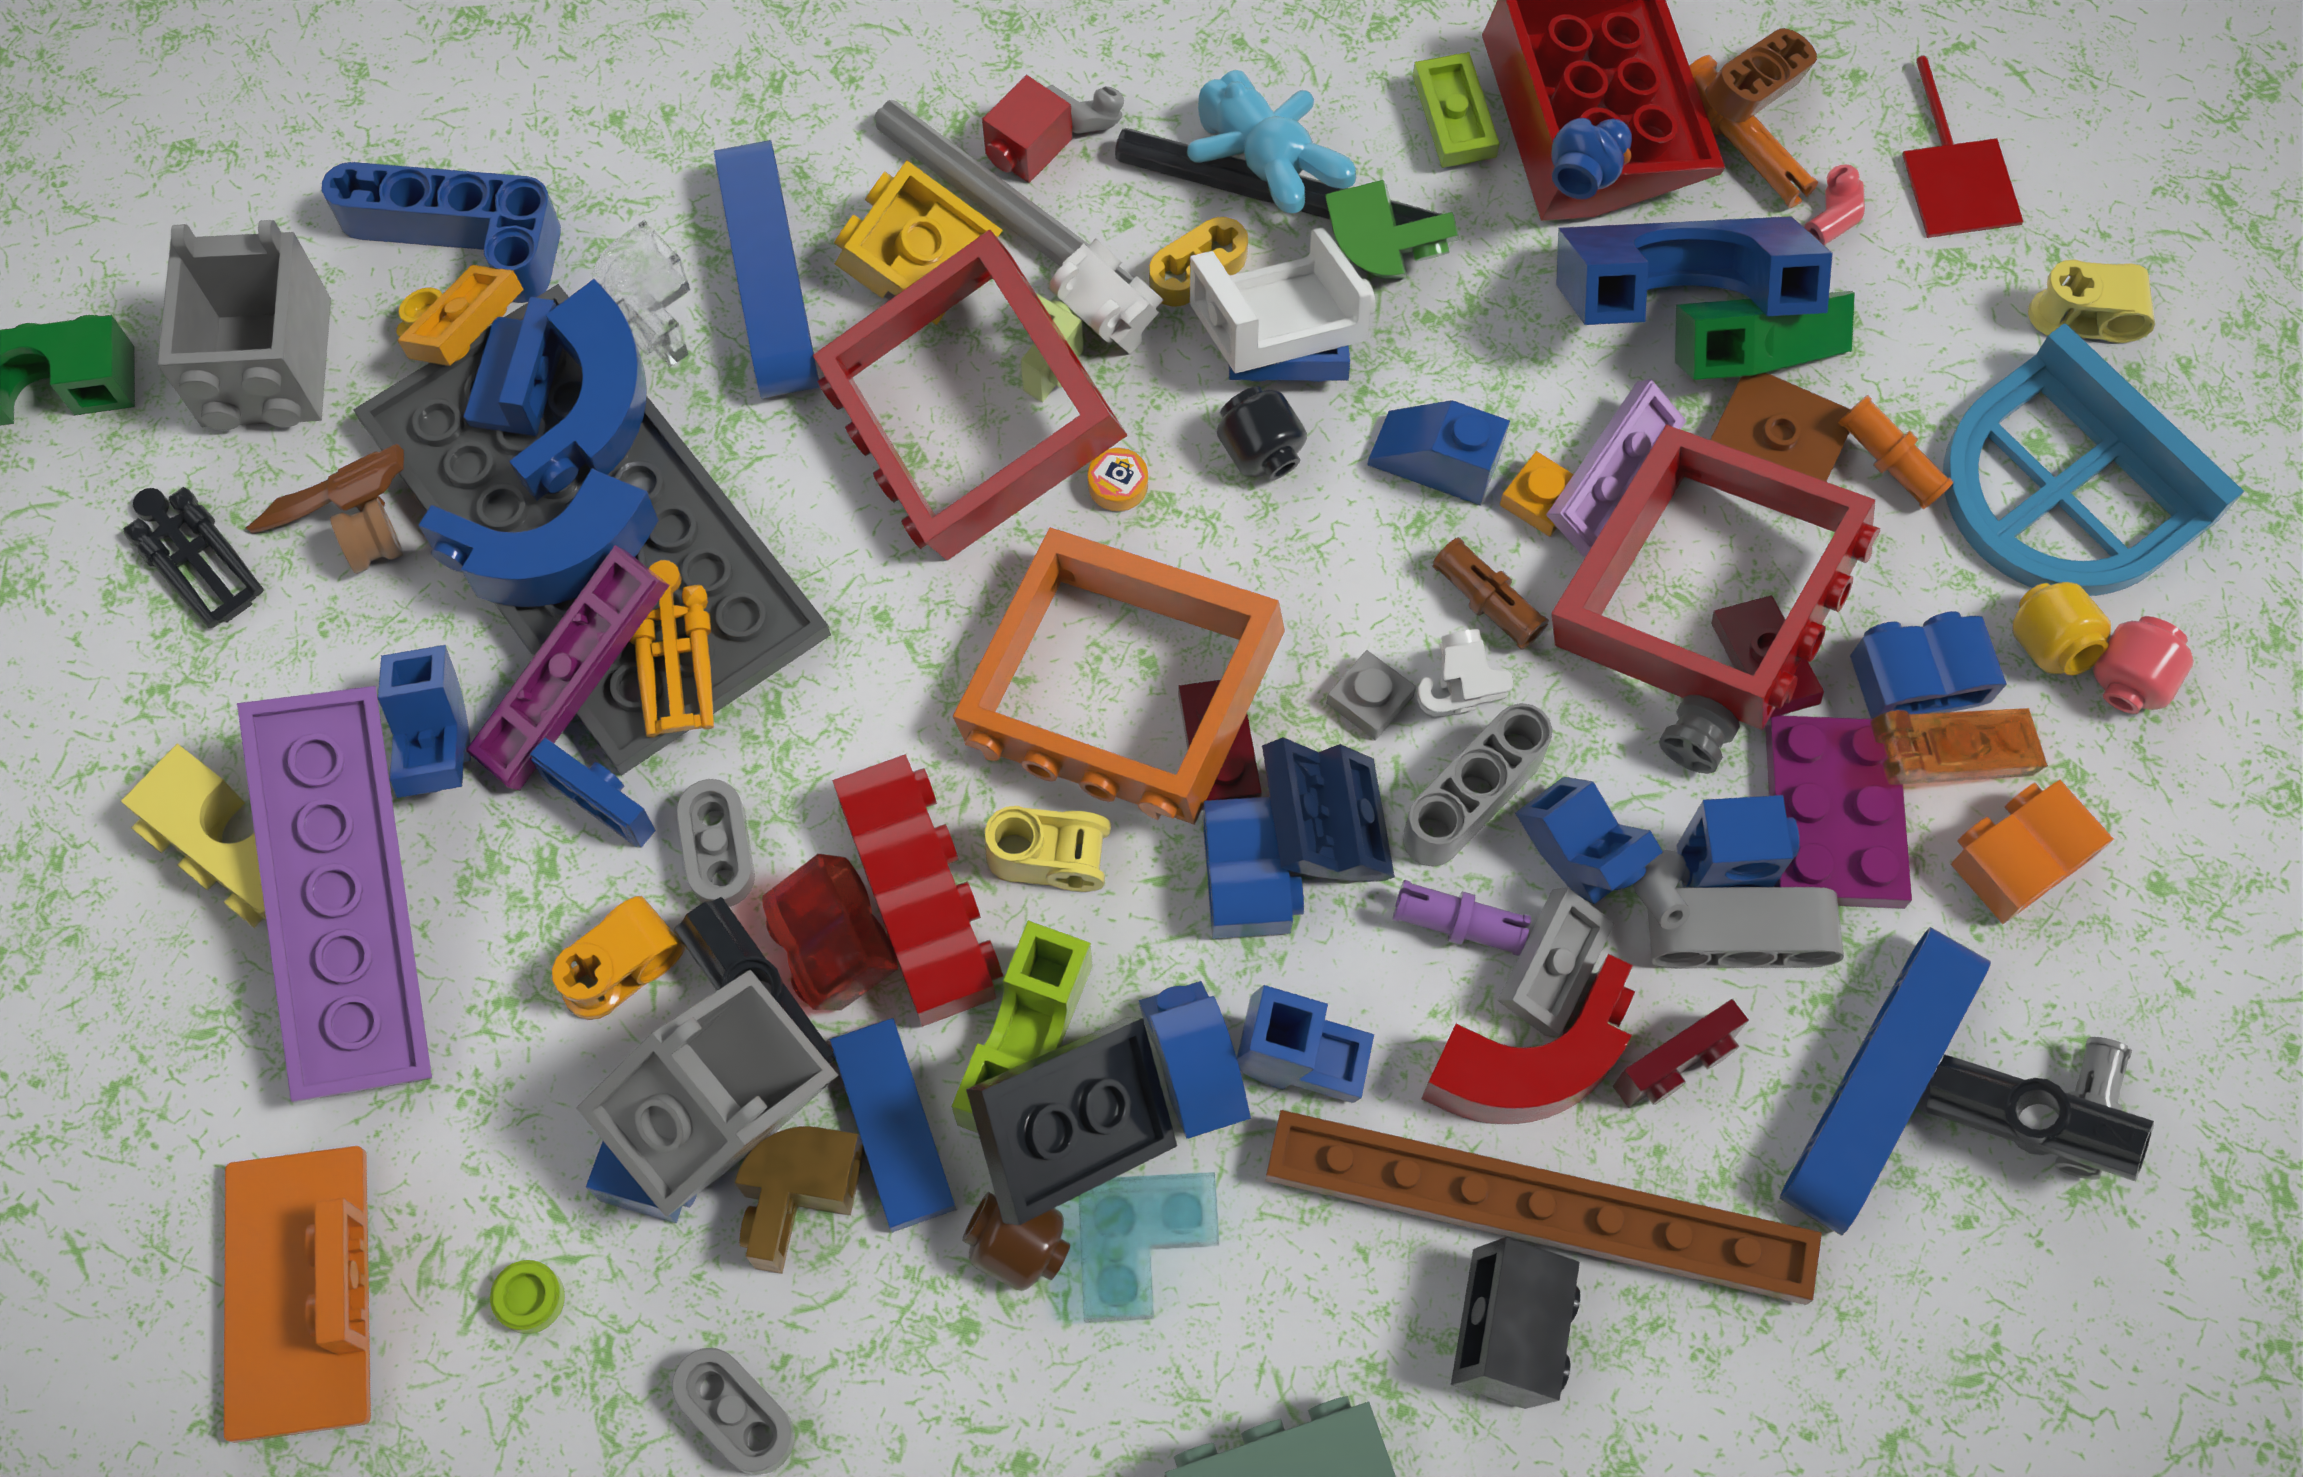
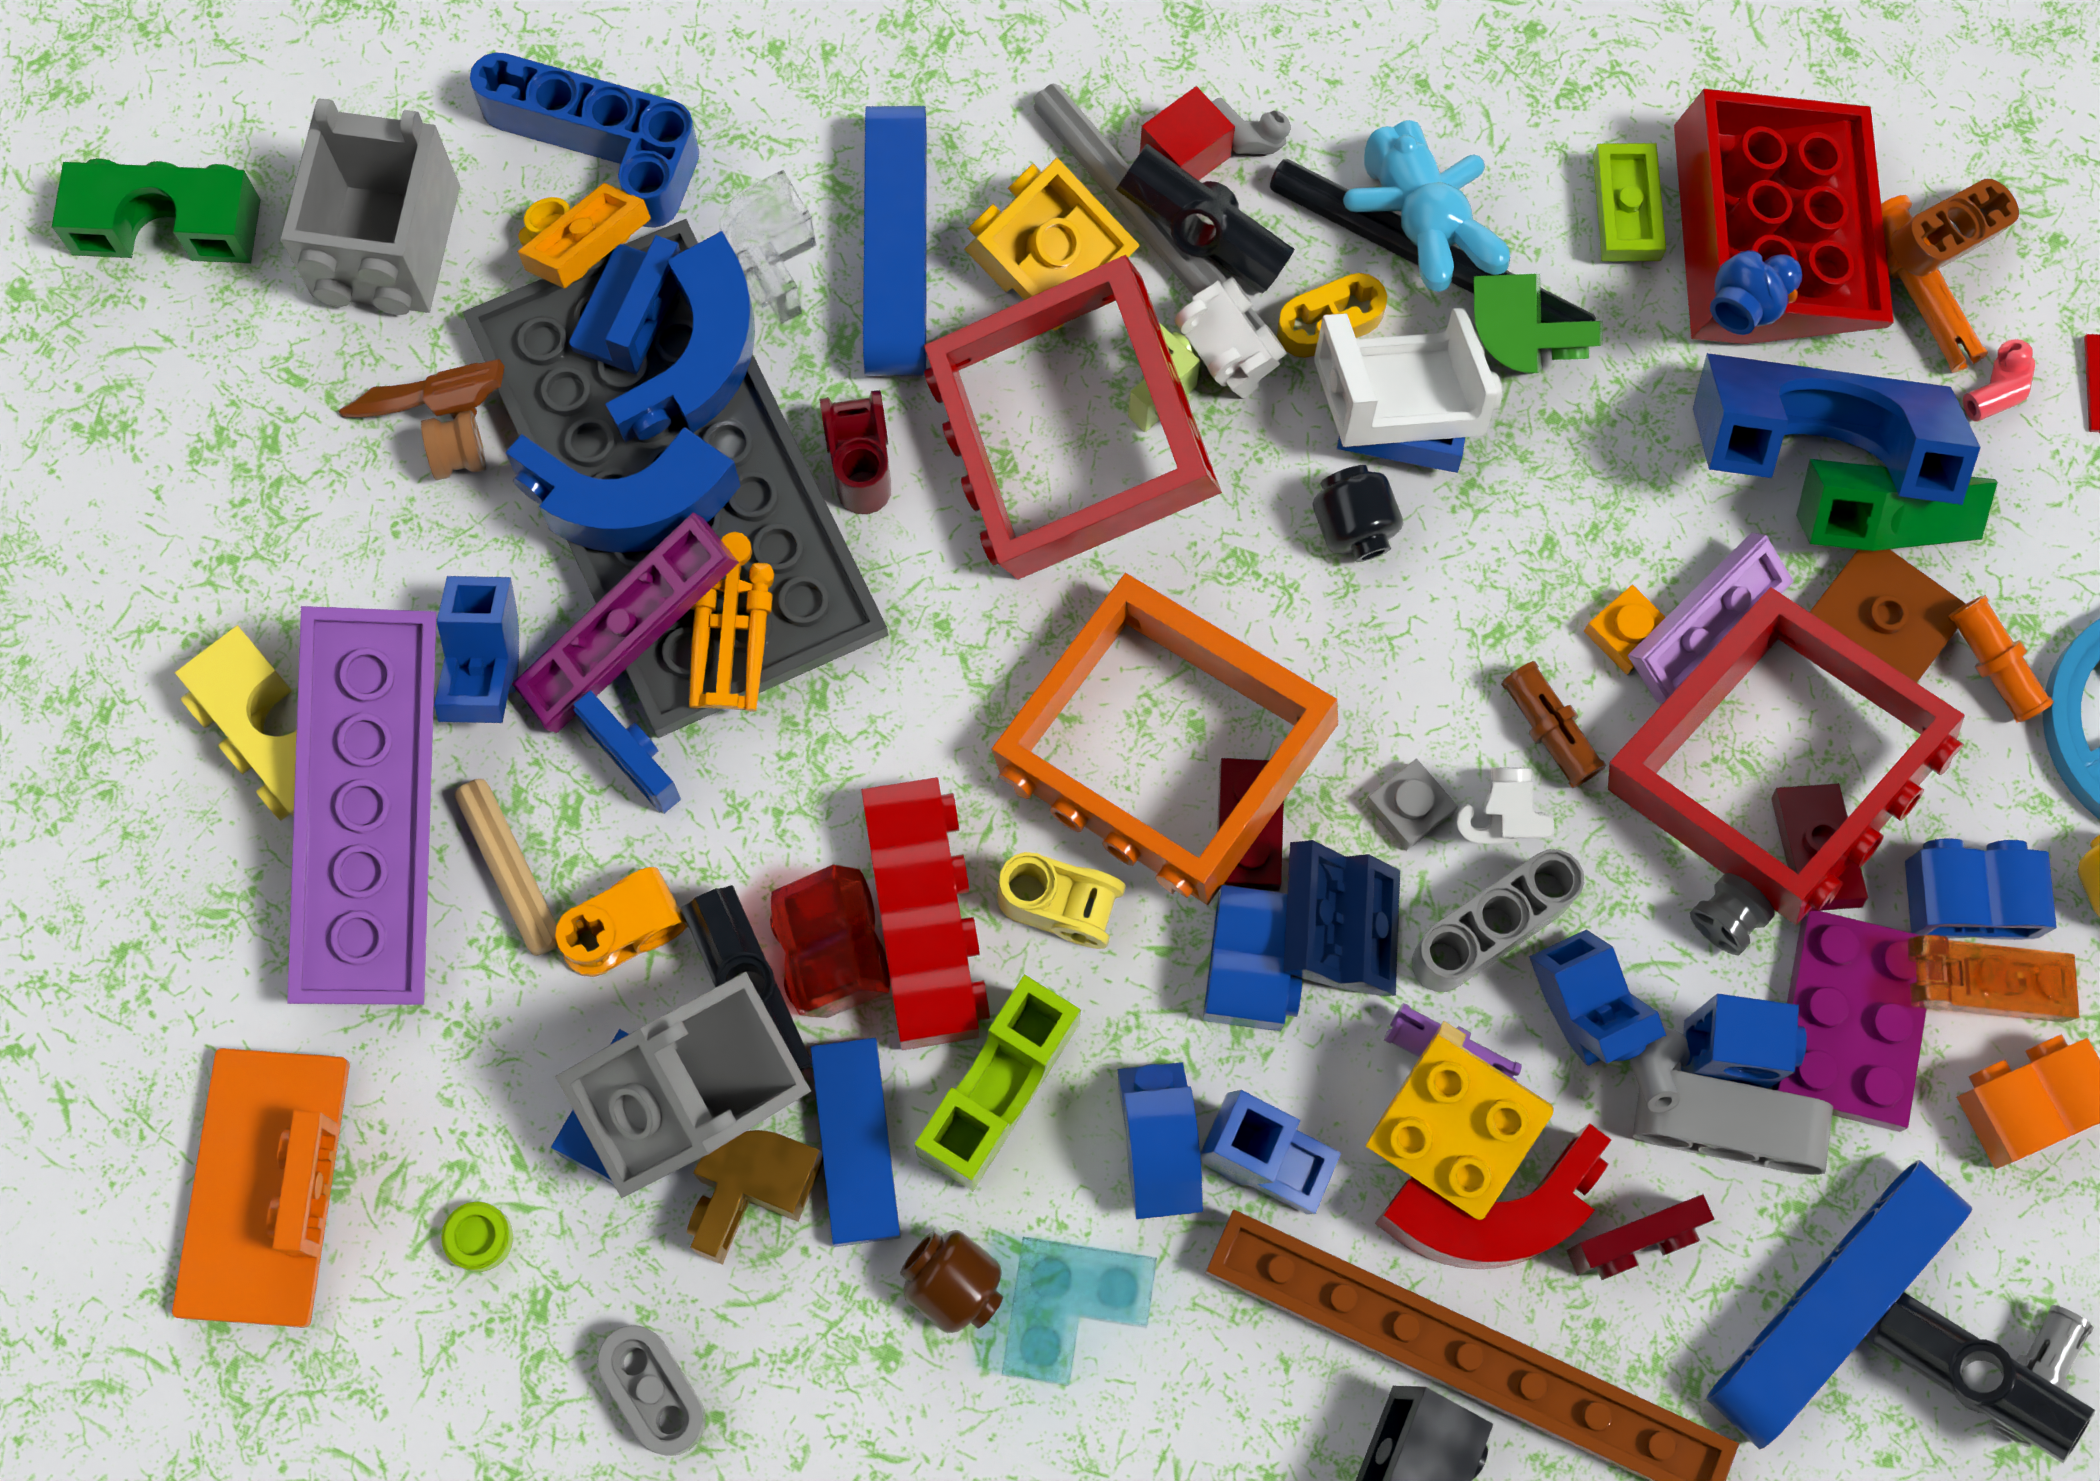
camera: 10 degrees right, 5 degrees up
black piece [123,487,264,628] -> none
light grey plate [677,779,755,907] -> none
black plate [966,1017,1177,1225] -> none
tile [1087,448,1148,511] -> none
blue slope [1367,400,1510,506] -> none
light grey plate [1497,887,1615,1036] -> none
none -> tan axle [455,779,558,956]
none -> dark red piece [819,390,891,514]
none -> black piece [1115,144,1295,294]
none -> yellow bracket [1365,1021,1554,1220]

